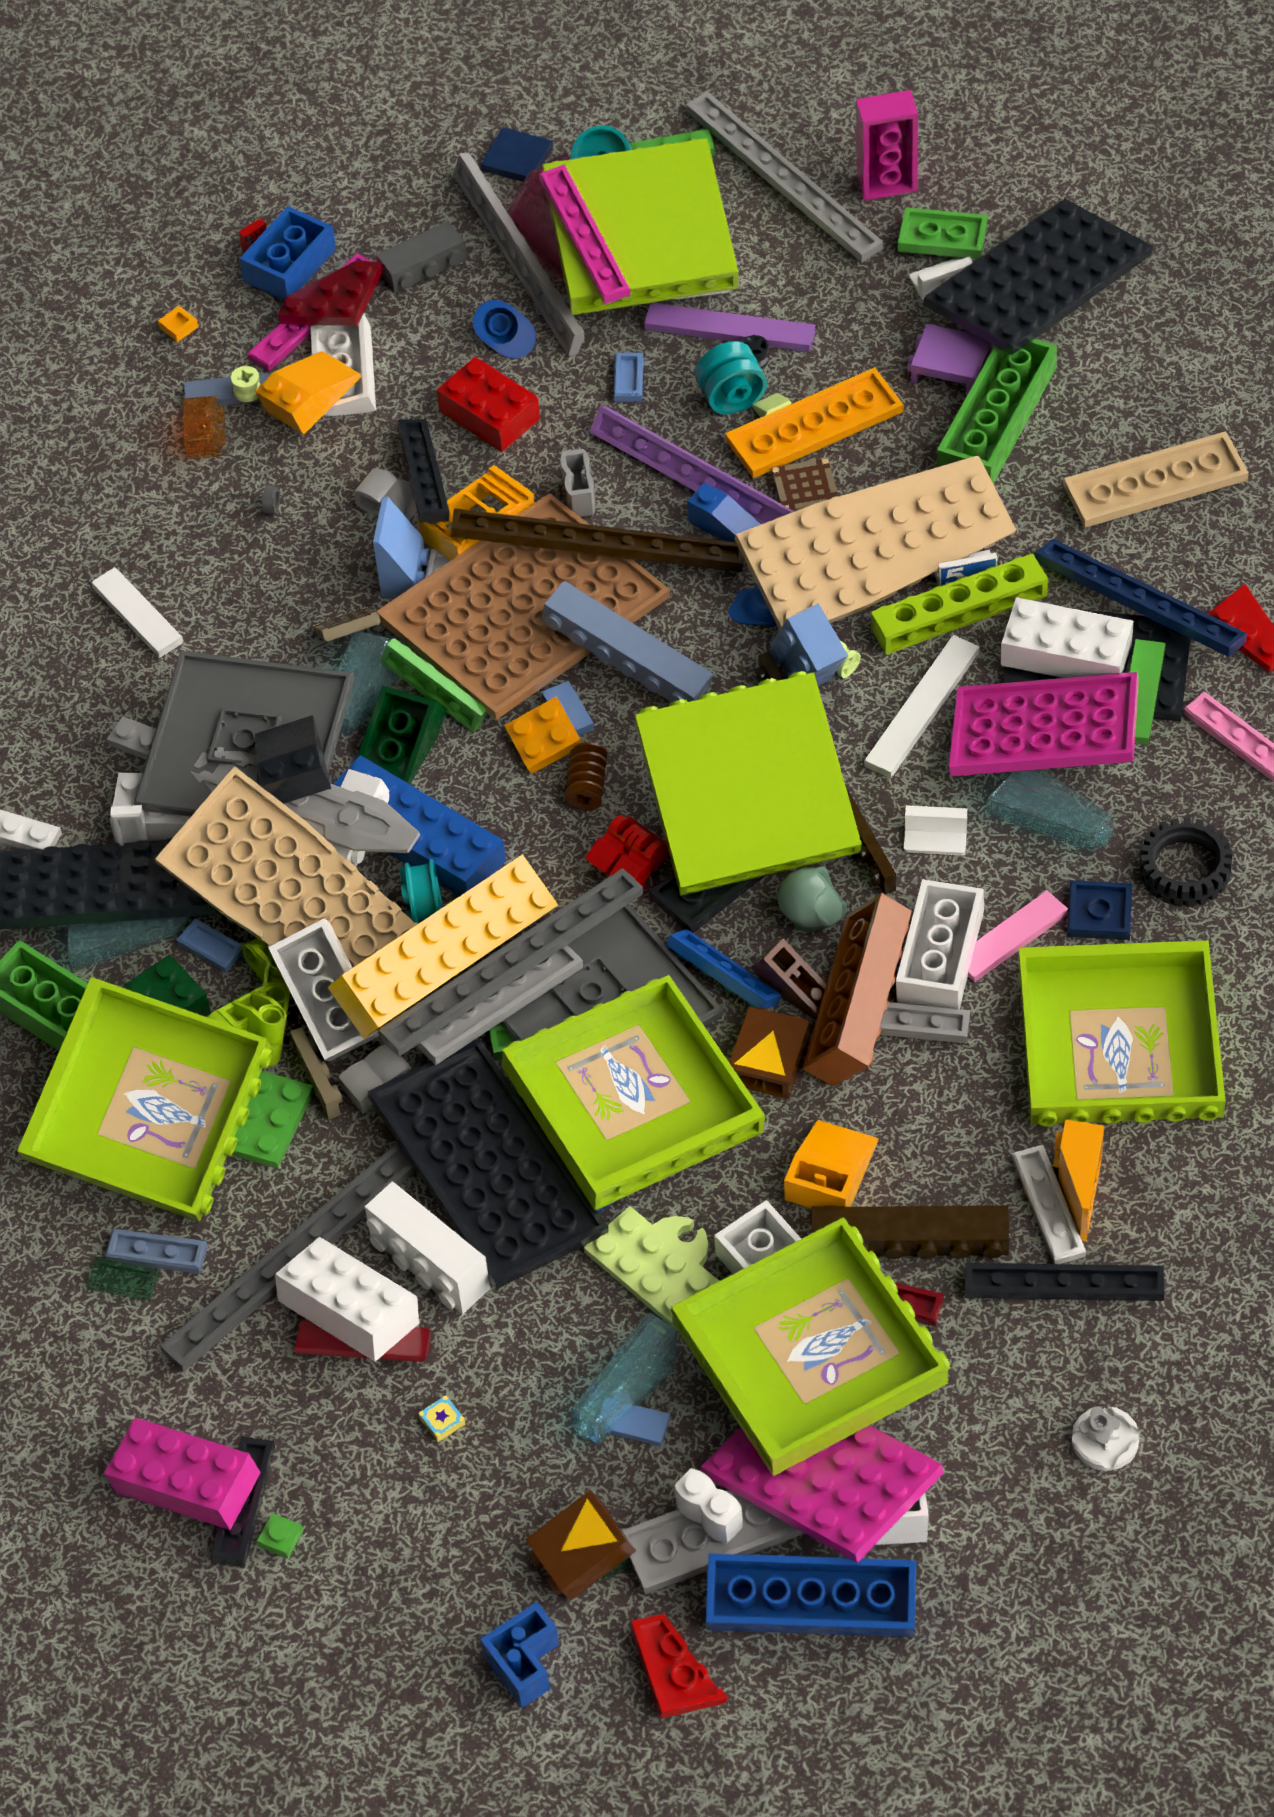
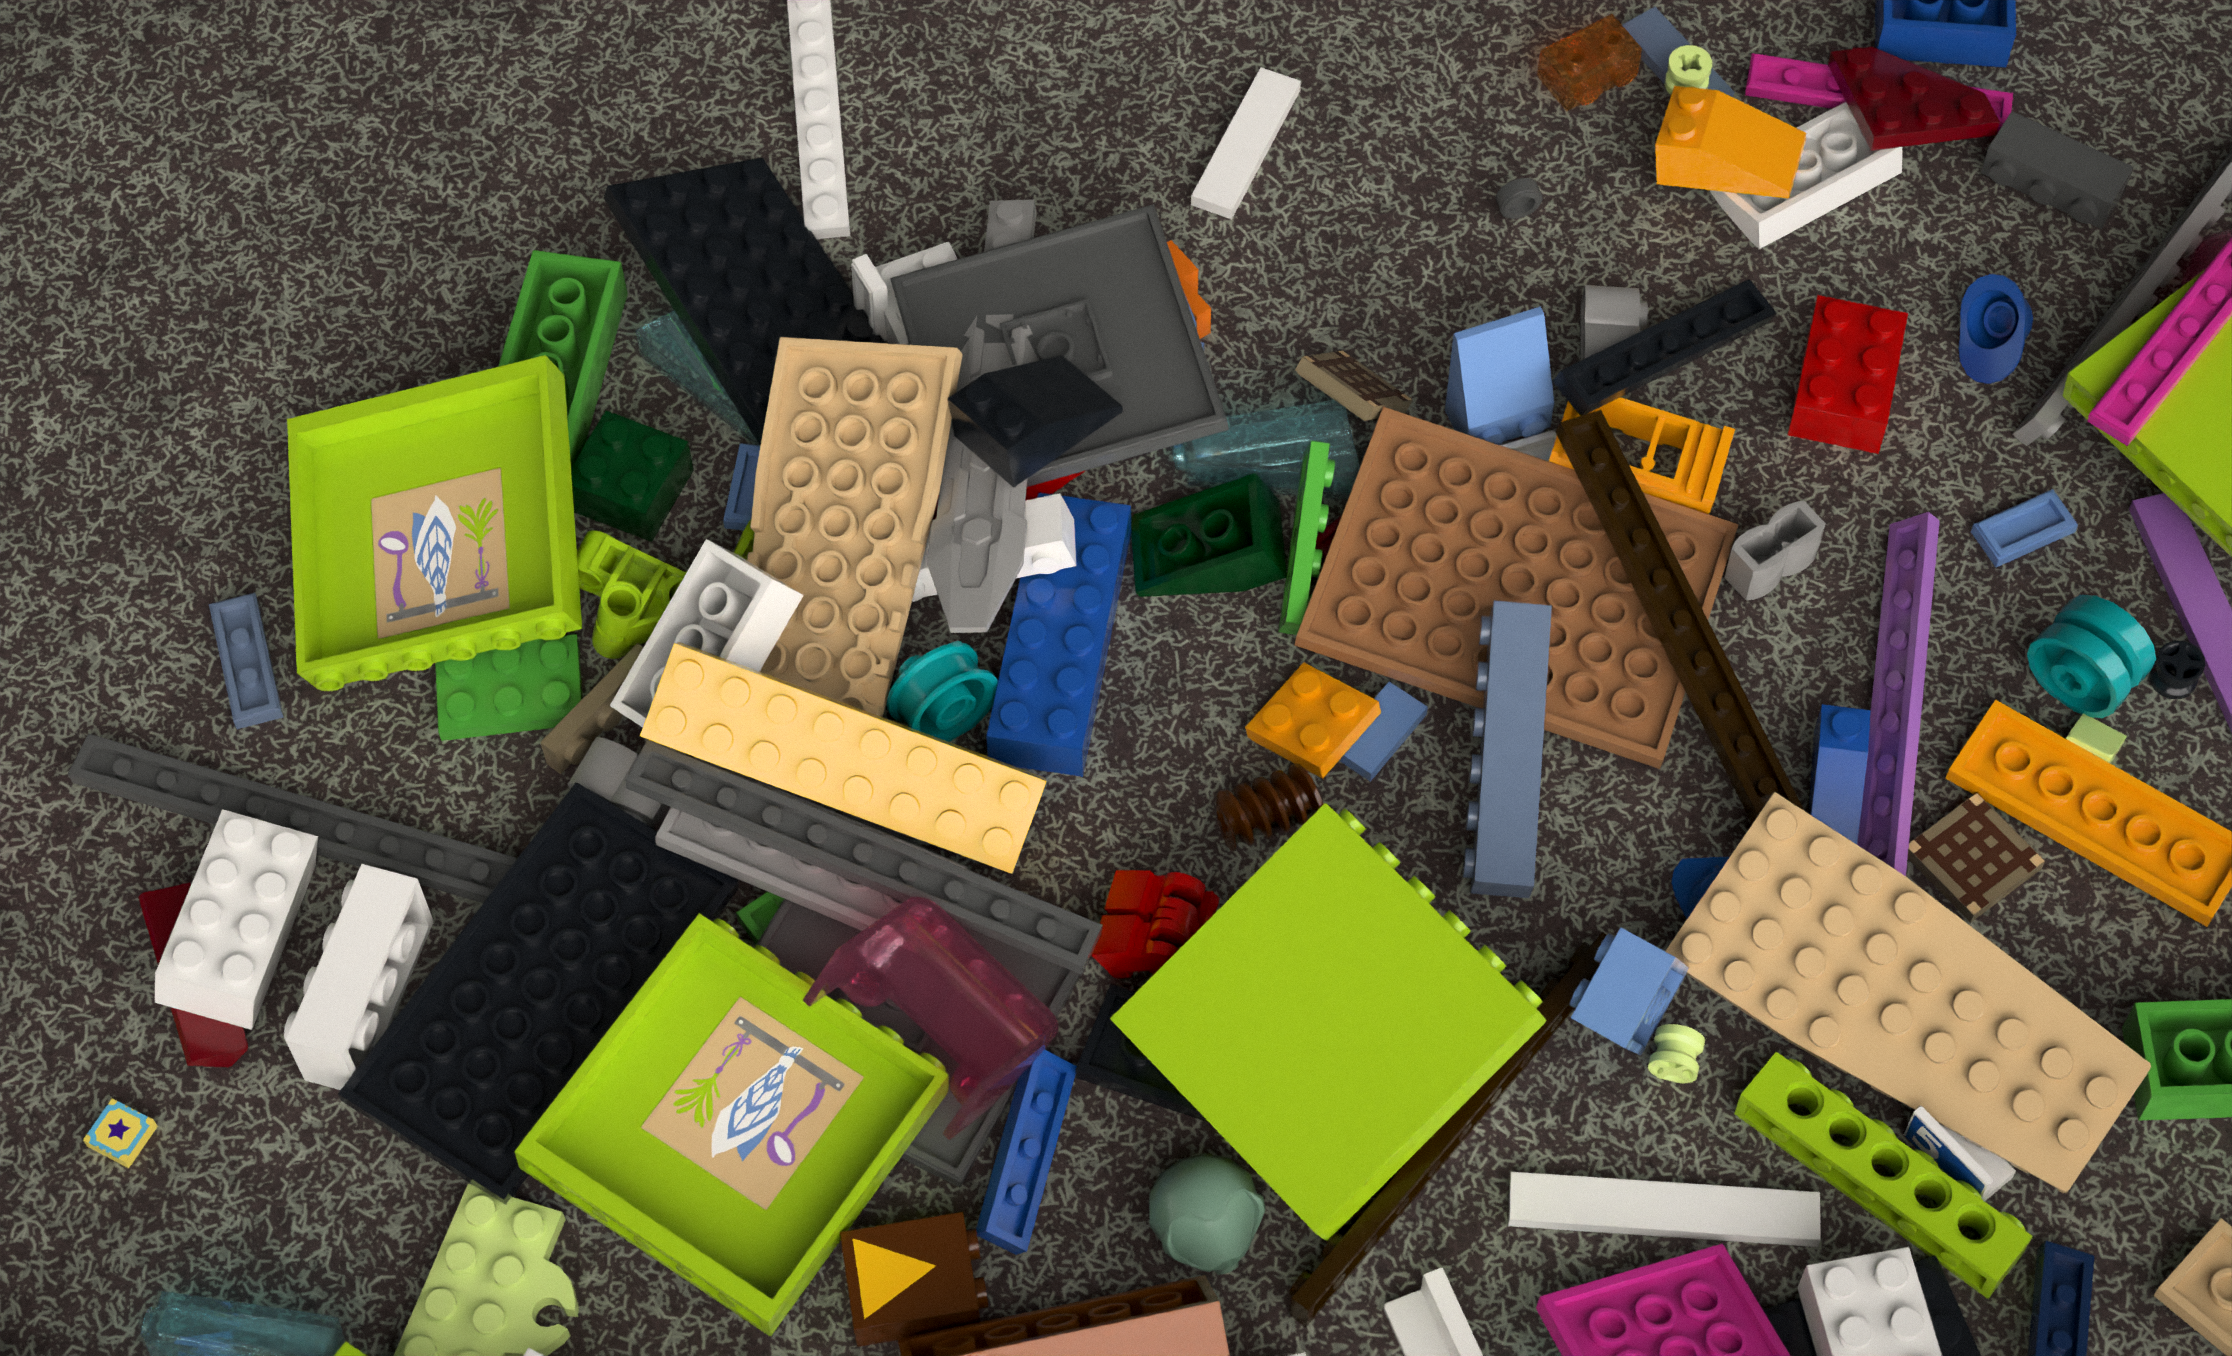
camera: 60 degrees right, 5 degrees up
clear green tile [87,1257,160,1301] -> none
reddish brown slope [750,939,827,1020] -> none
none -> clear pink windscreen [803,897,1058,1140]

